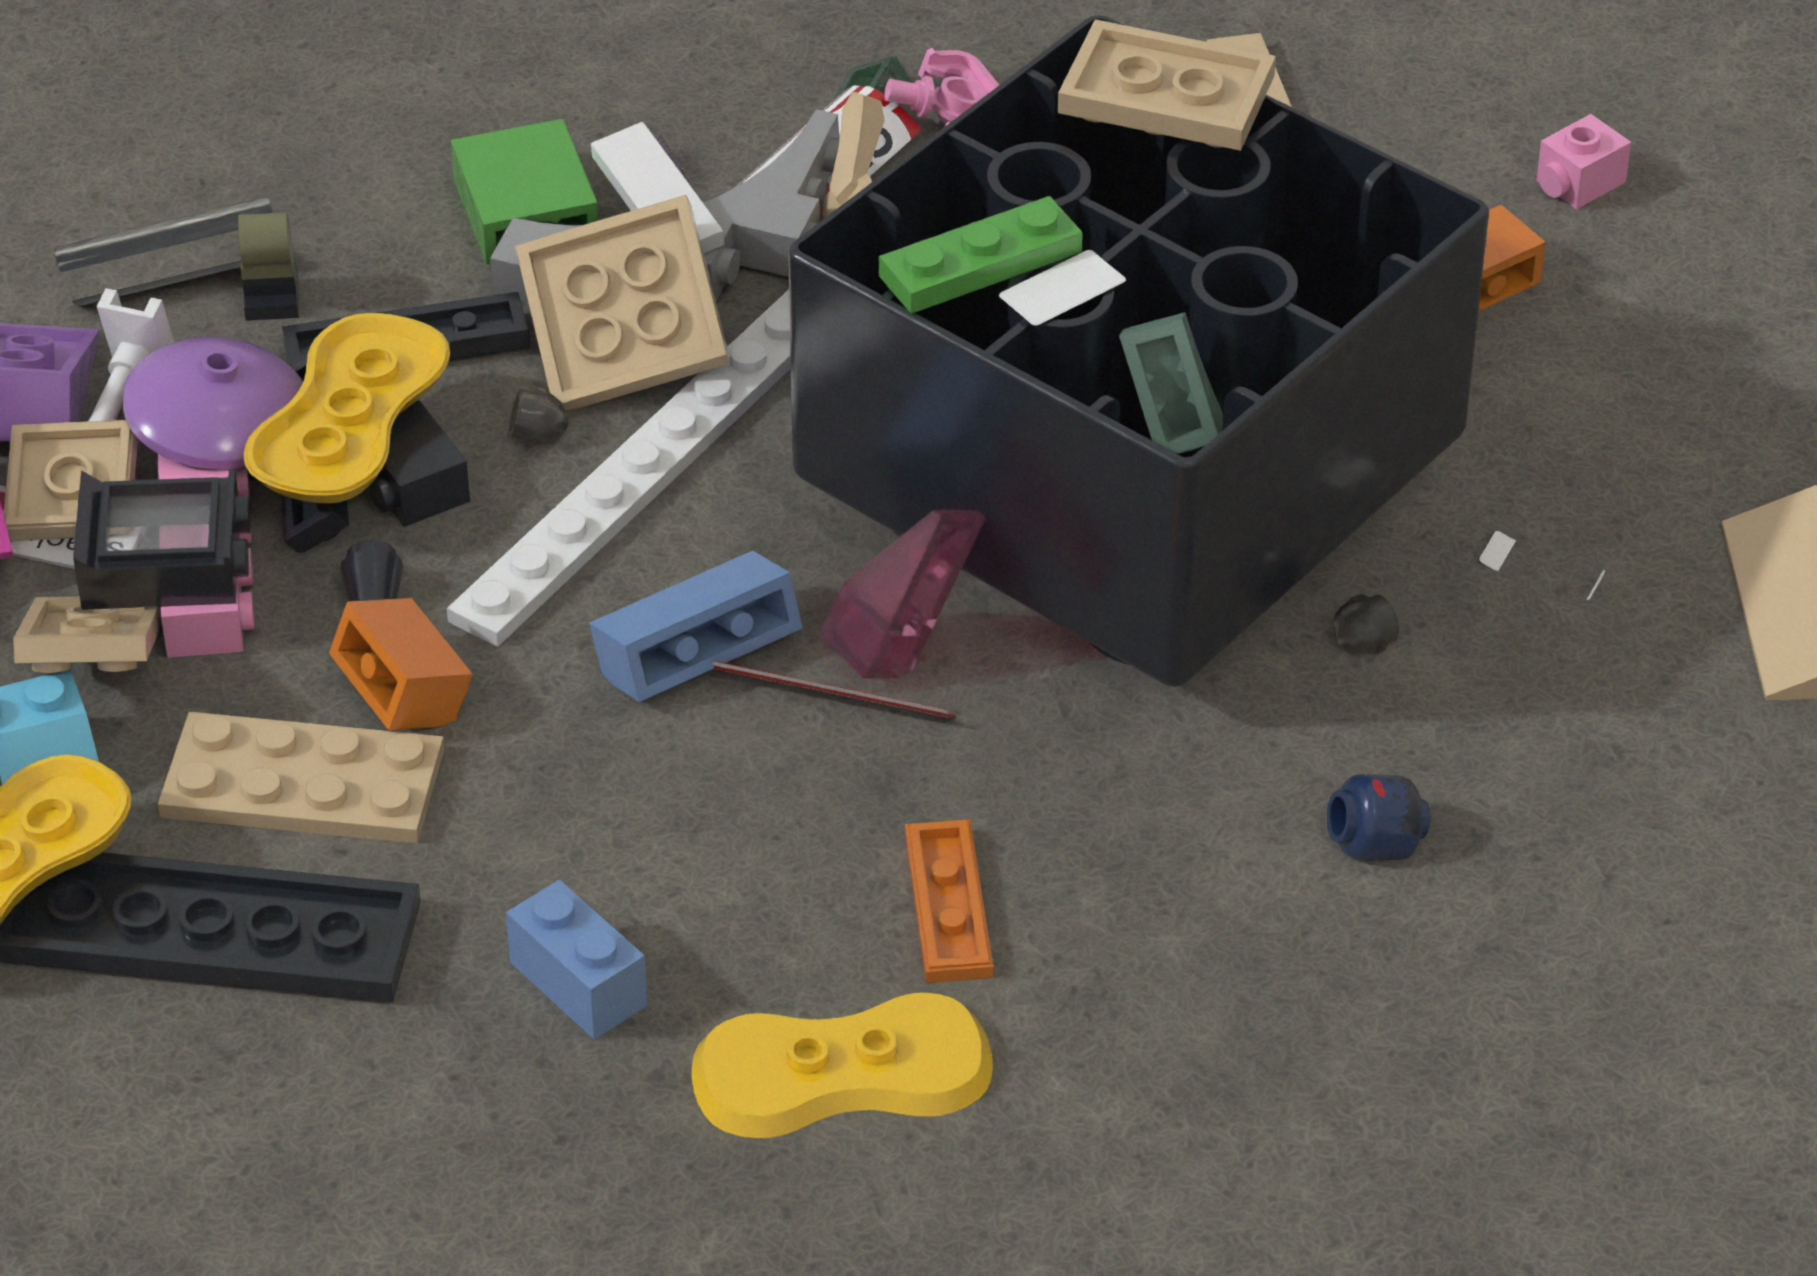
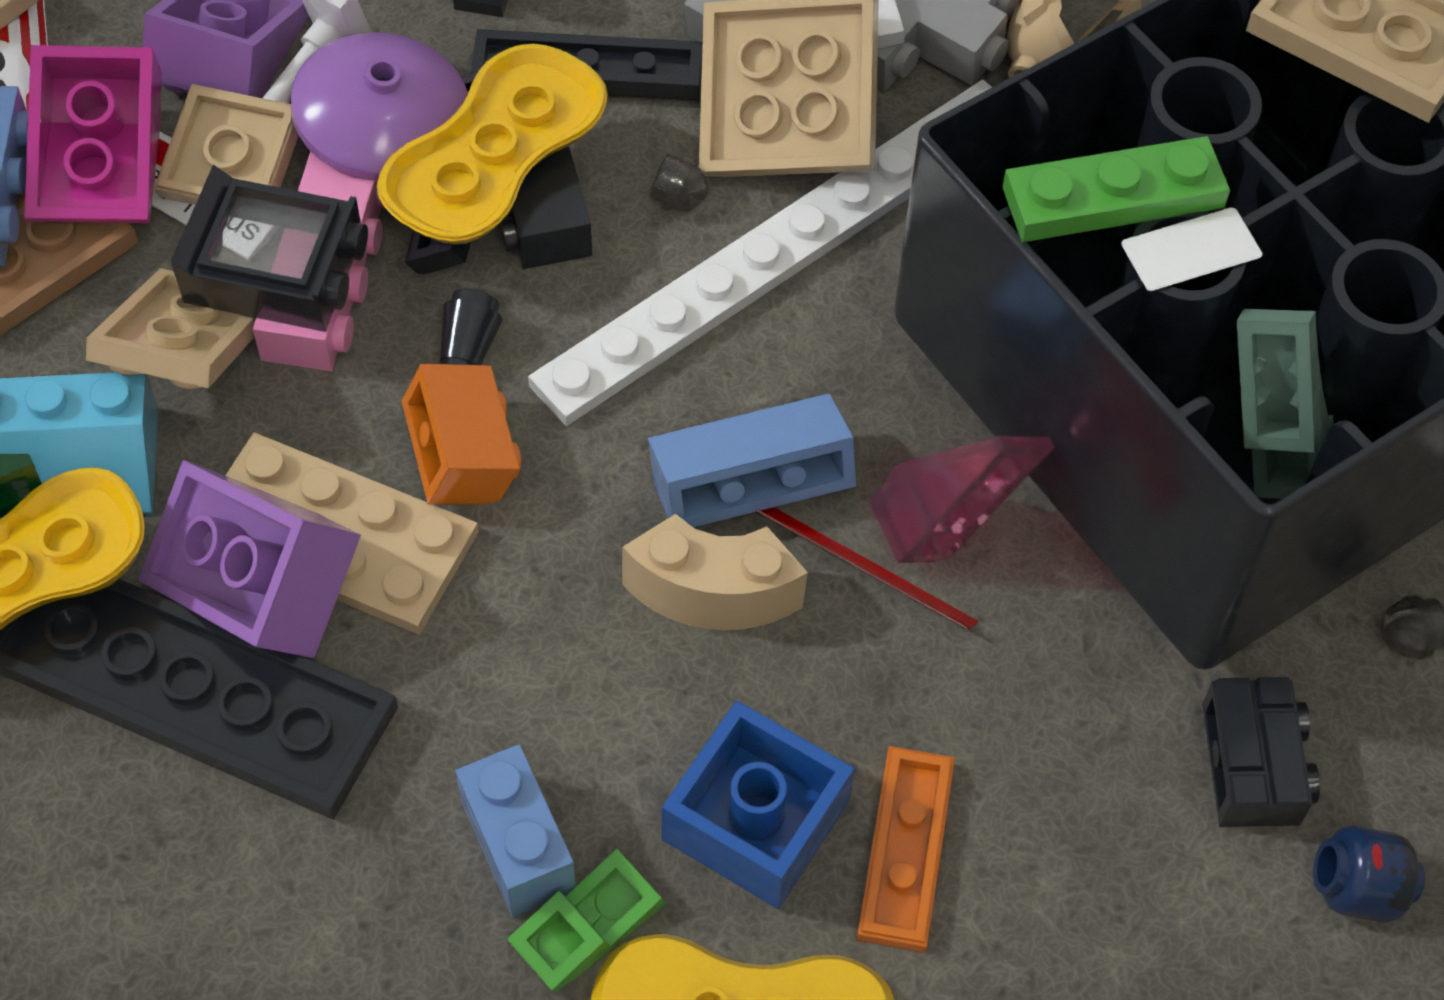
camera: 15 degrees right, 15 degrees up
none -> medium lavender slope [138,460,361,658]
none -> bright green slope [507,849,667,993]
none -> tan brick [622,514,808,630]
none -> blue brick [662,700,855,910]
none -> black brick [1202,677,1320,827]

